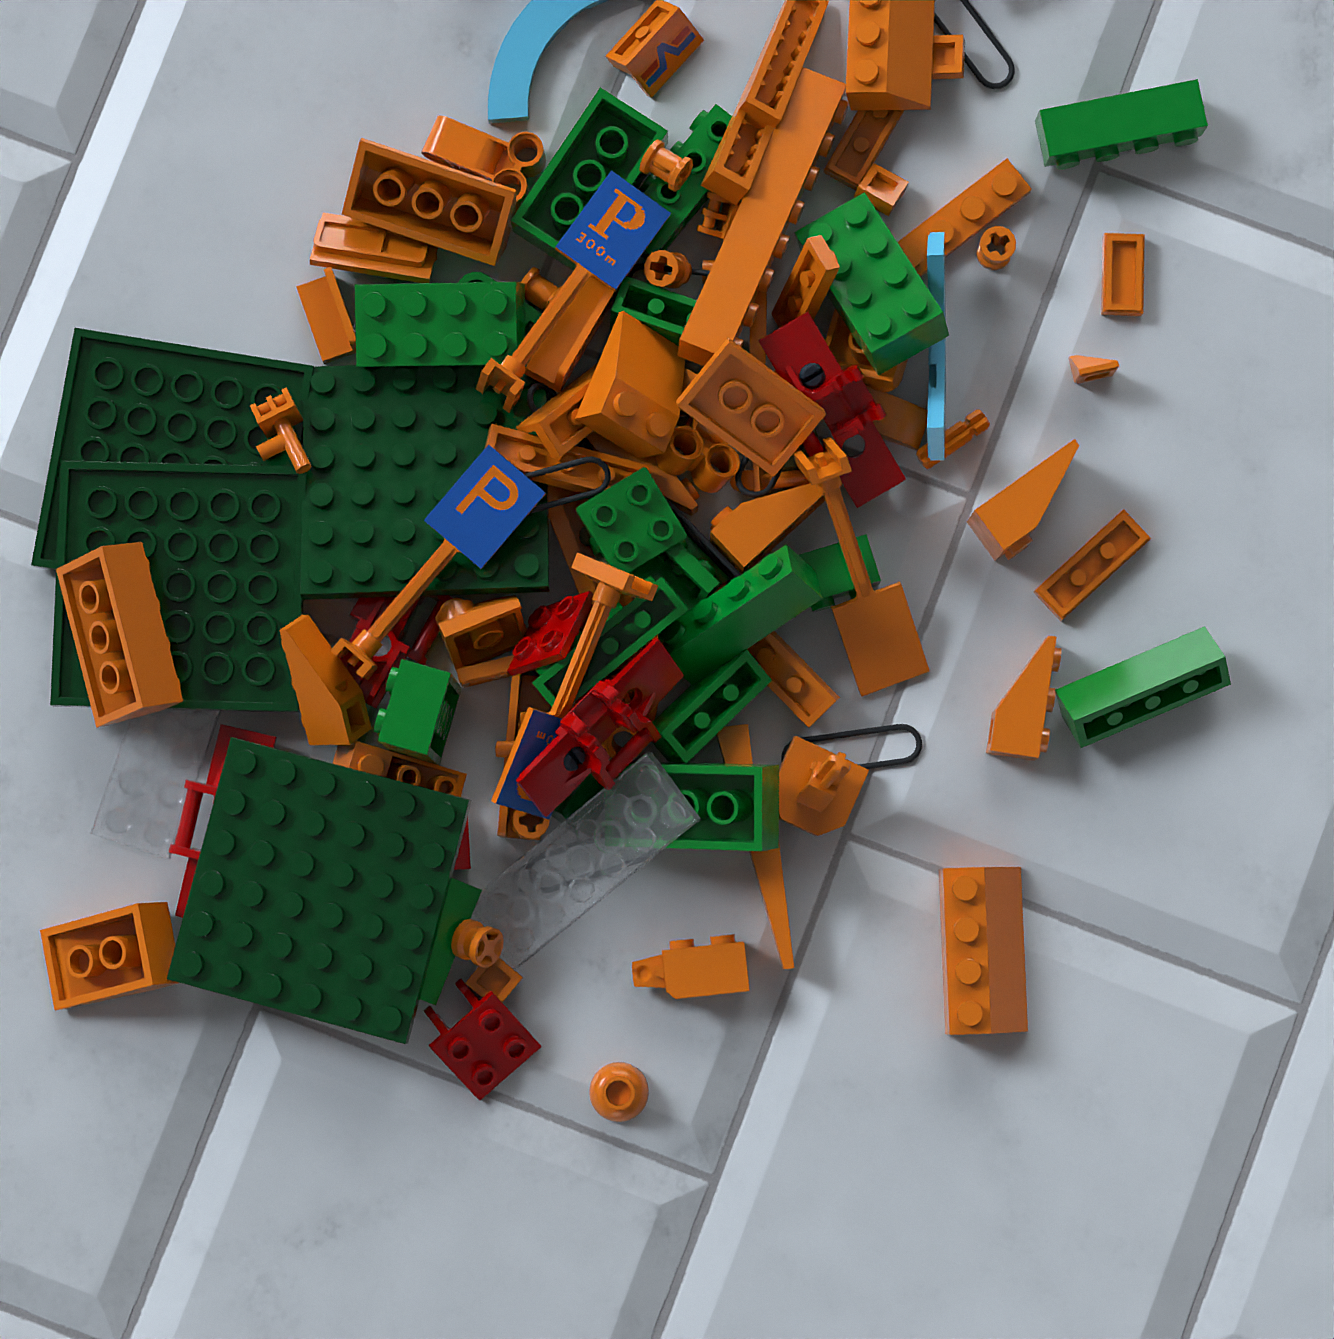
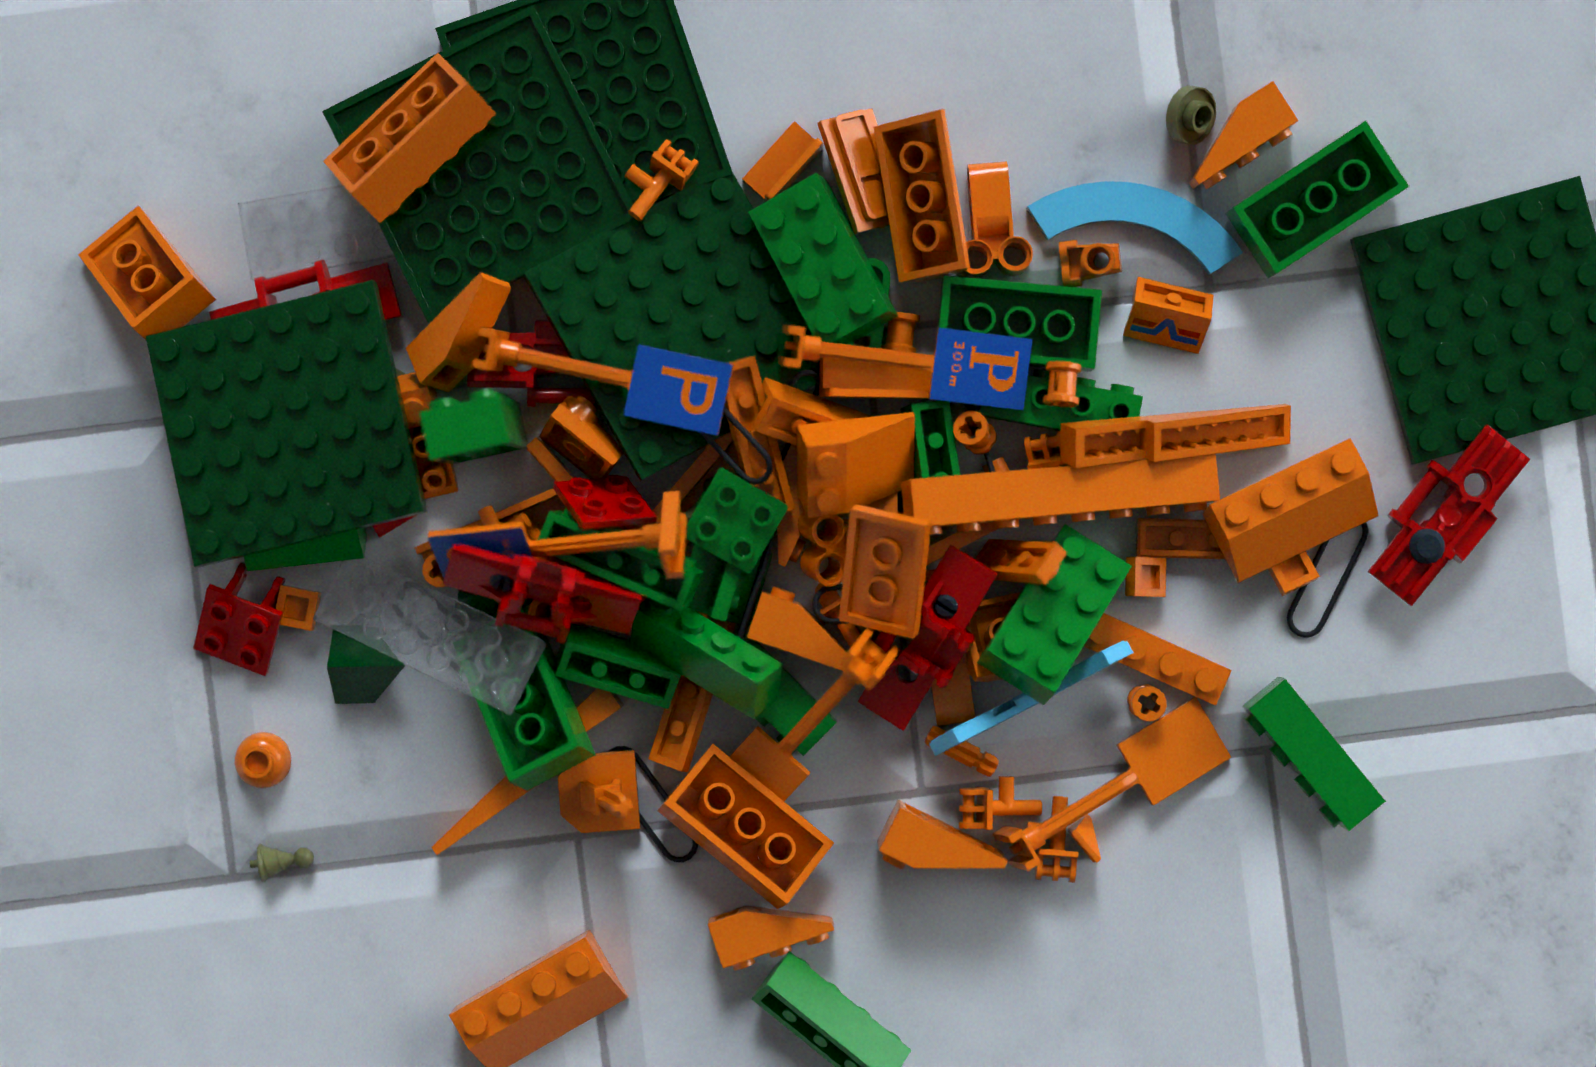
camera: 65 degrees right, 5 degrees up
orange wheel [451,919,504,968] -> none
orange hinge [632,934,750,999] -> none
orange tile [1033,509,1151,622] -> none
orange tile [1101,233,1145,316] -> none
none -> olive piece [250,844,314,882]
none -> dark green slope [327,625,405,704]
none -> orange slope [657,744,834,909]
none -> orange arm [959,776,1042,830]
none -> orange piece [992,697,1232,871]
none -> orange arm [1026,796,1079,883]
none -> orange plate [1059,240,1122,287]

